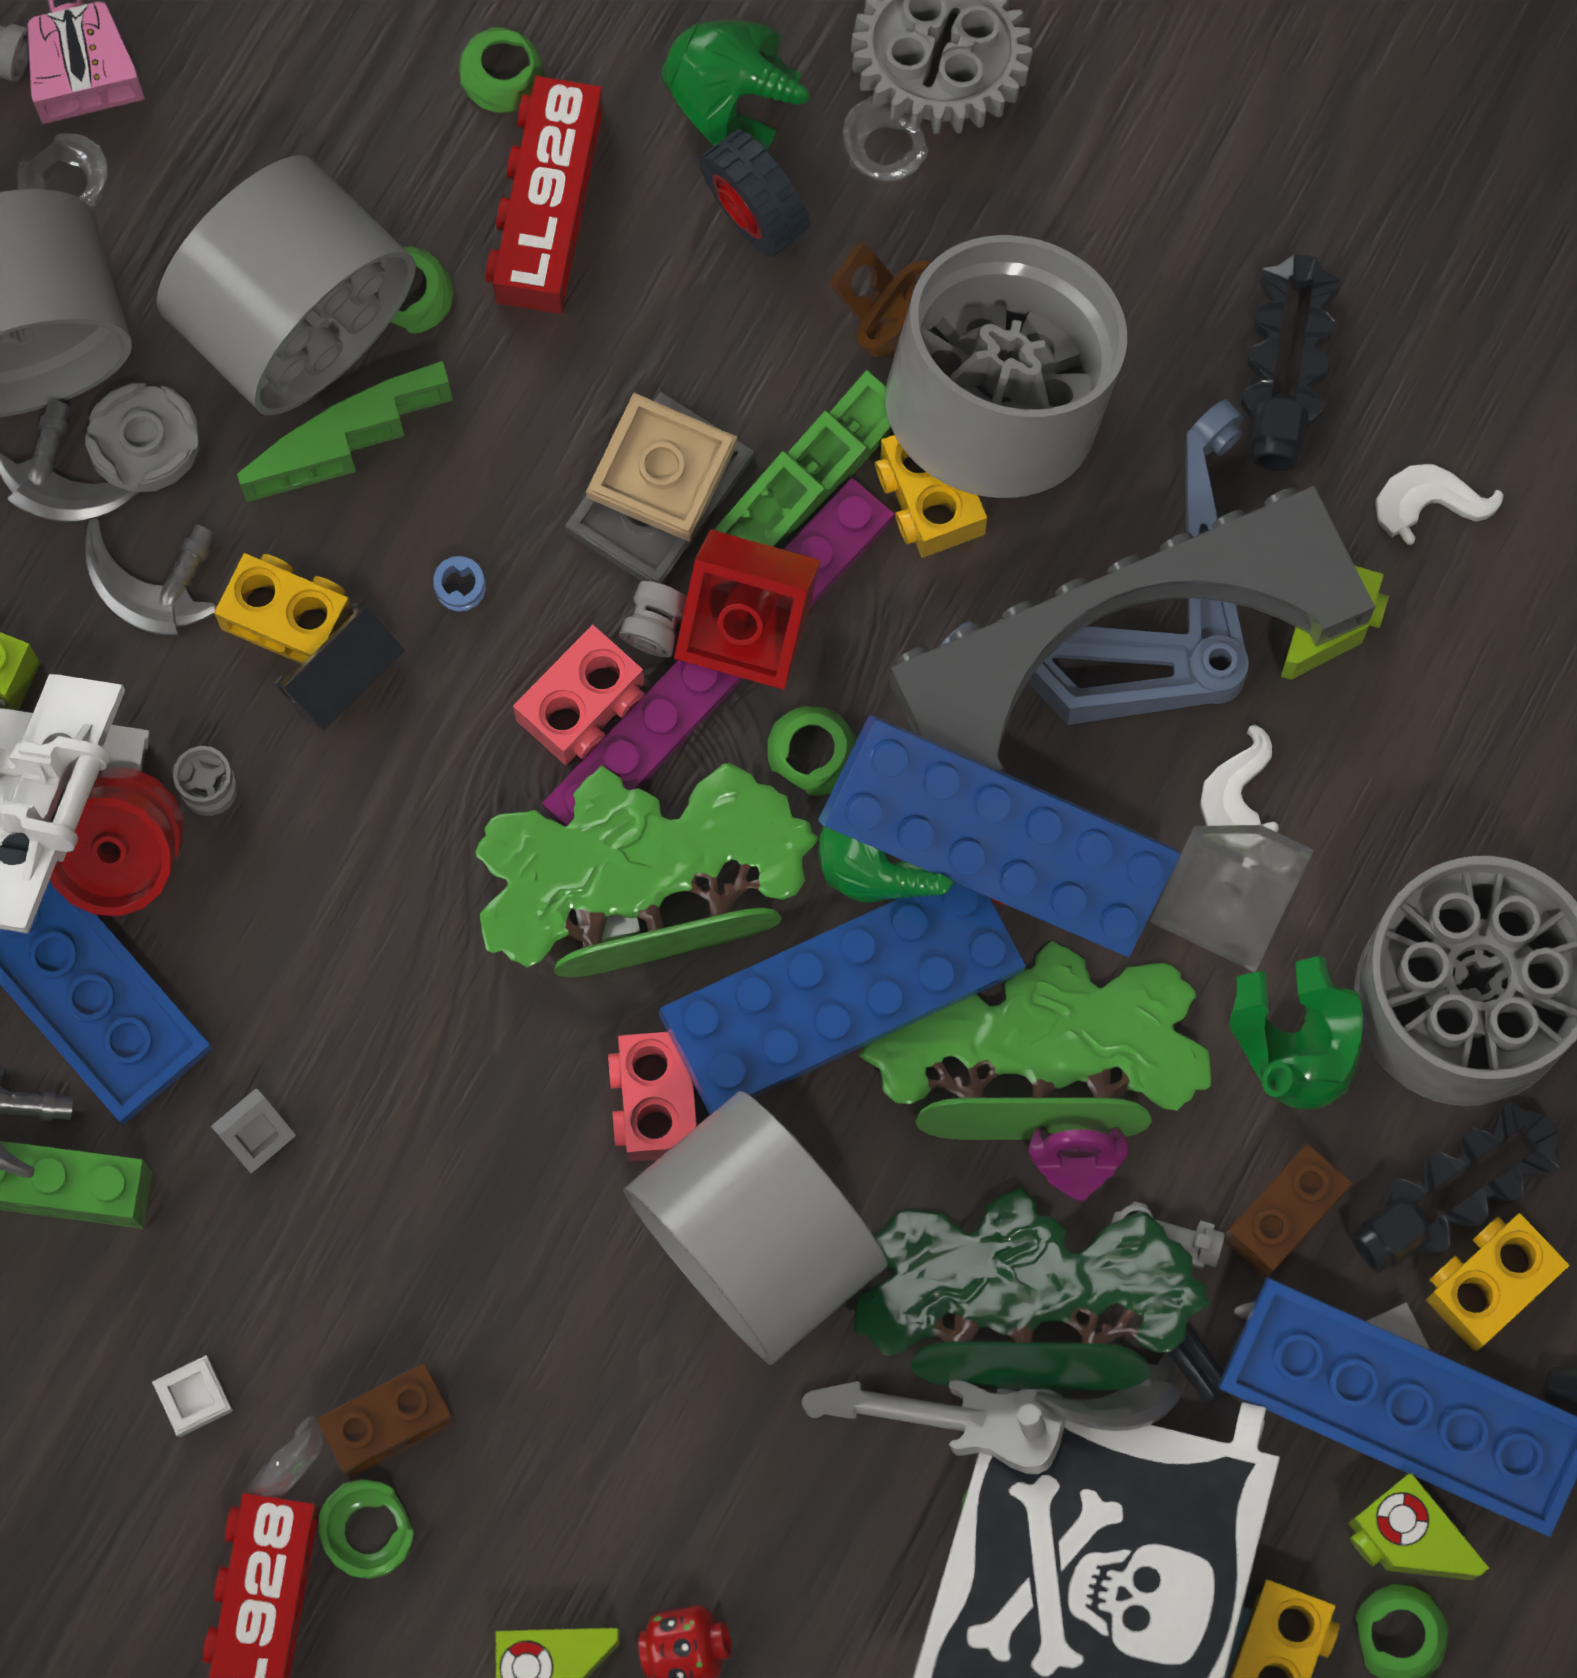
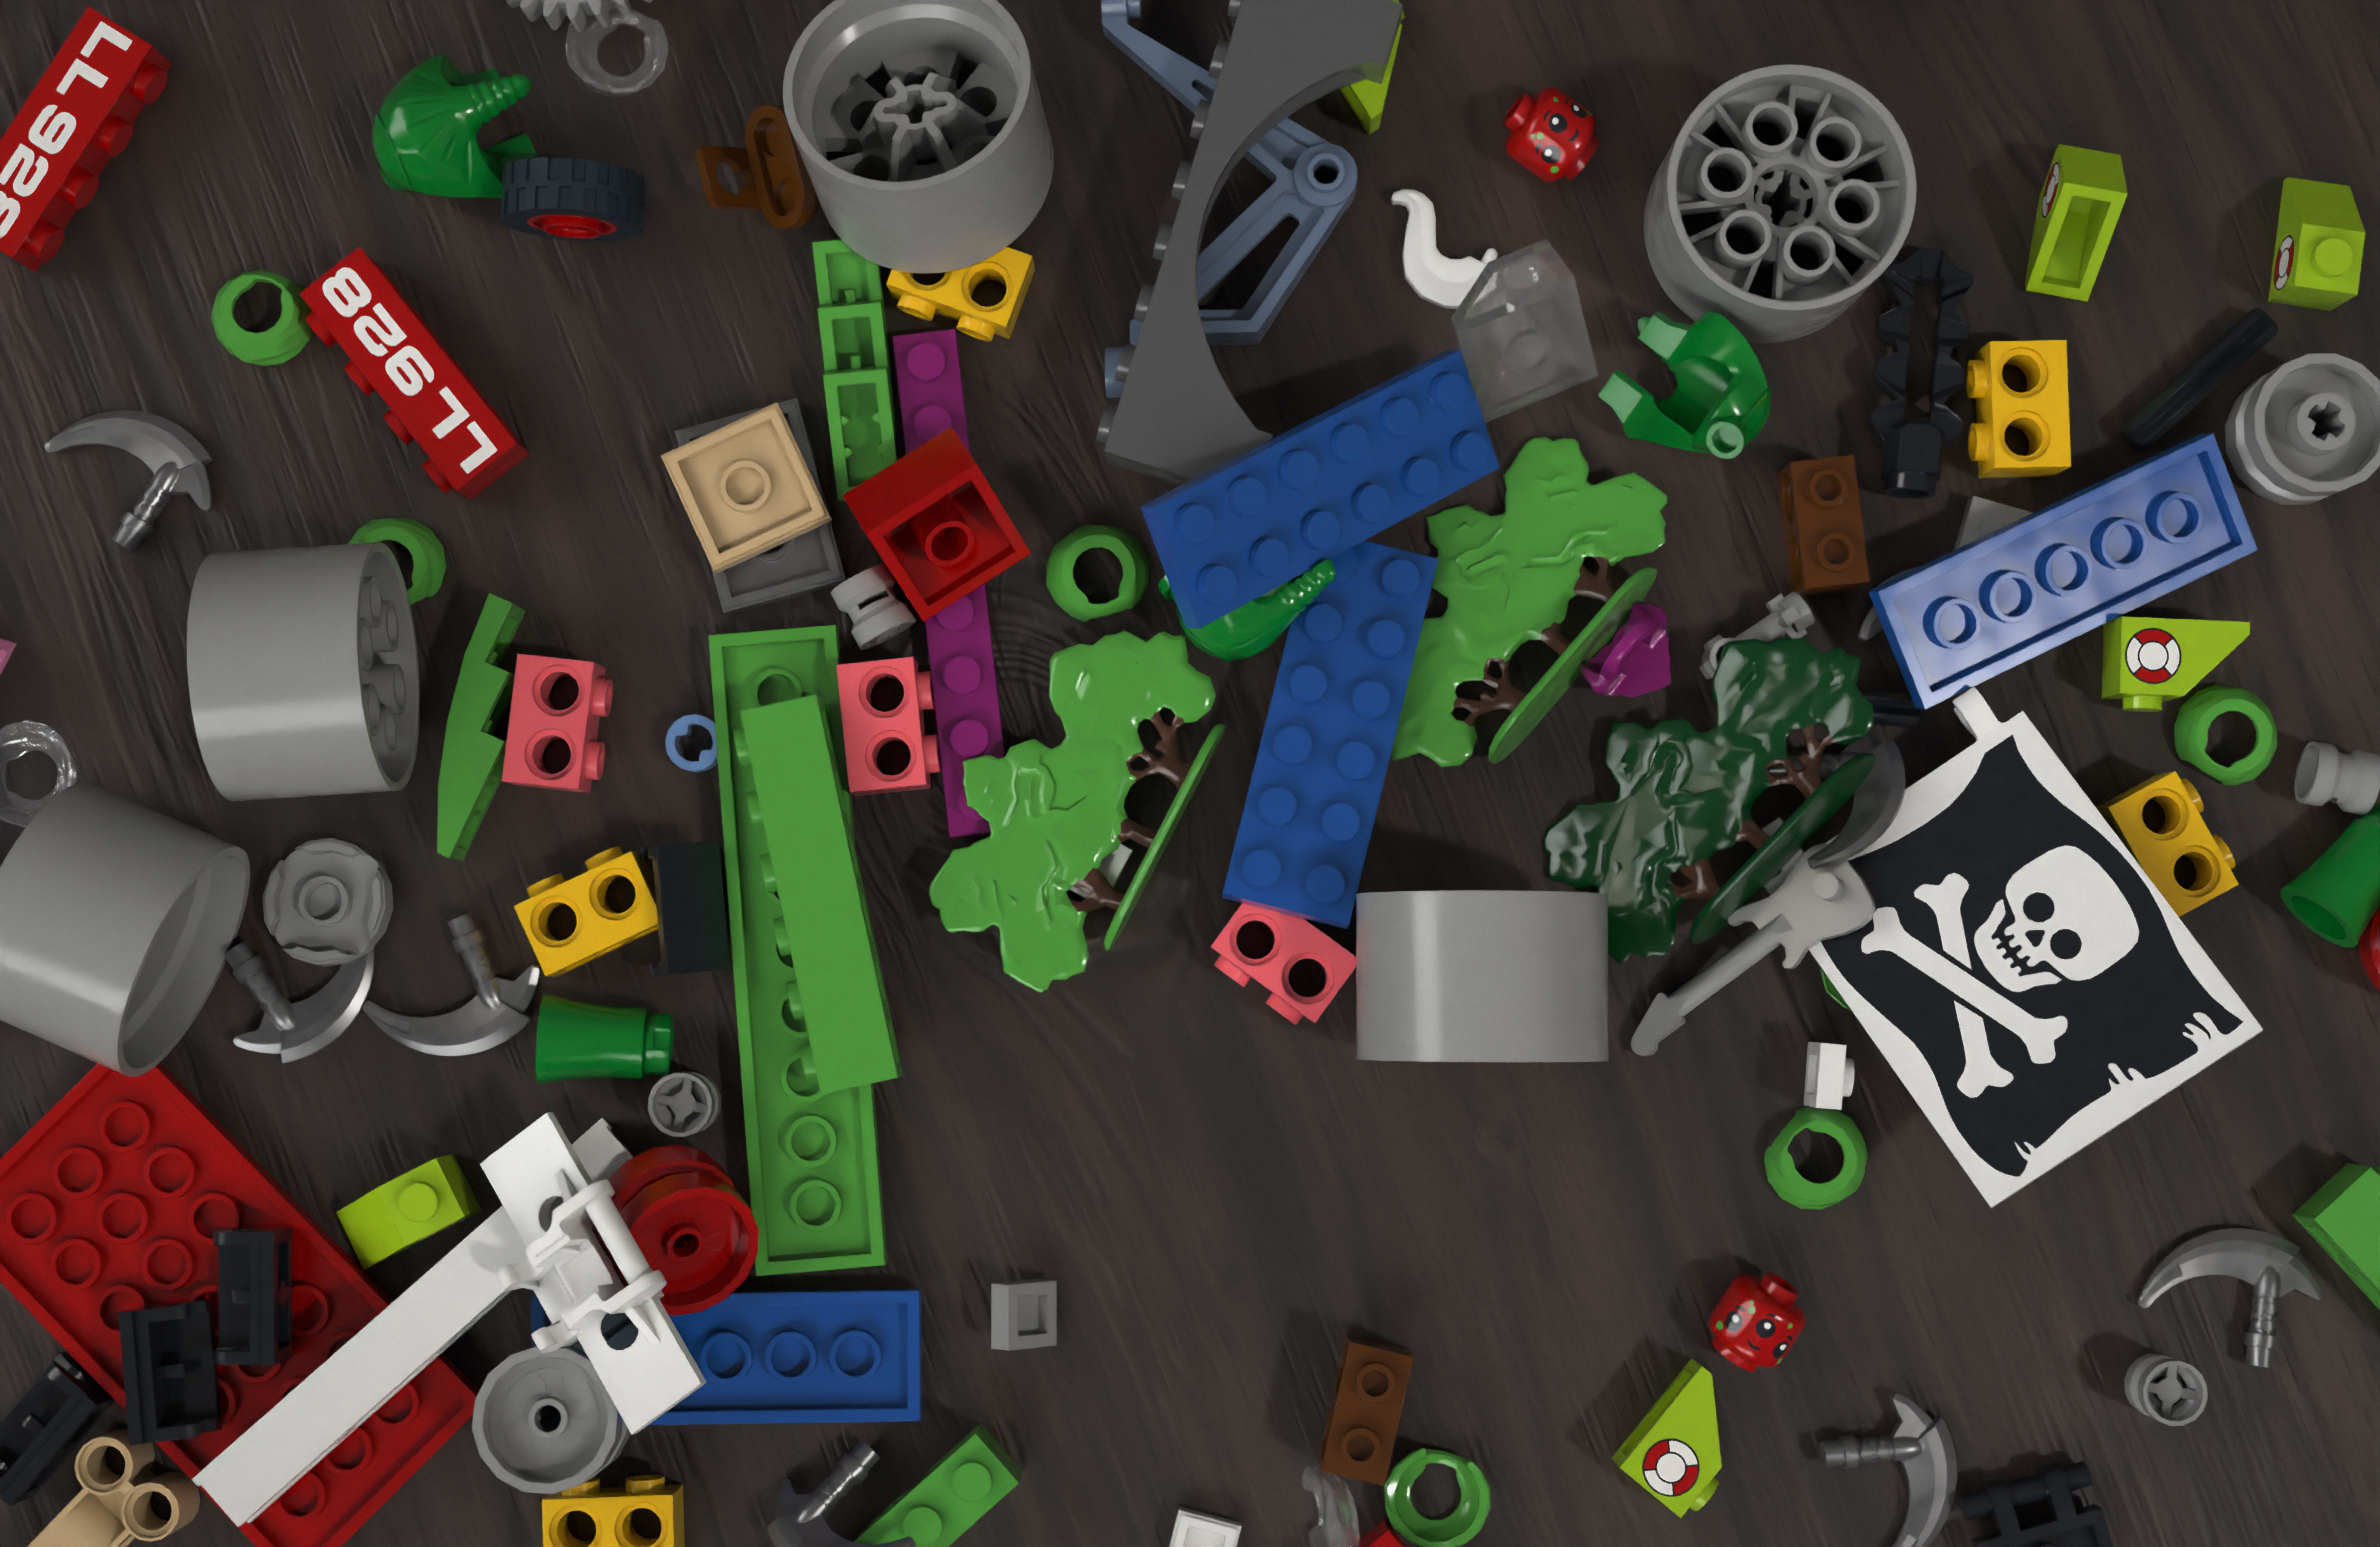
camera: 50 degrees left, 10 degrees up
none -> flat silver piece [45,410,213,553]
none -> coral brick [502,653,613,793]
none -> green plant [536,994,674,1084]
none -> bright green plate [708,625,887,1276]
none -> bright green brick [733,694,904,1095]
none -> red head [1502,87,1600,182]
none -> bright green piece [1764,1107,1869,1210]
none -> white plate [1803,1042,1855,1110]

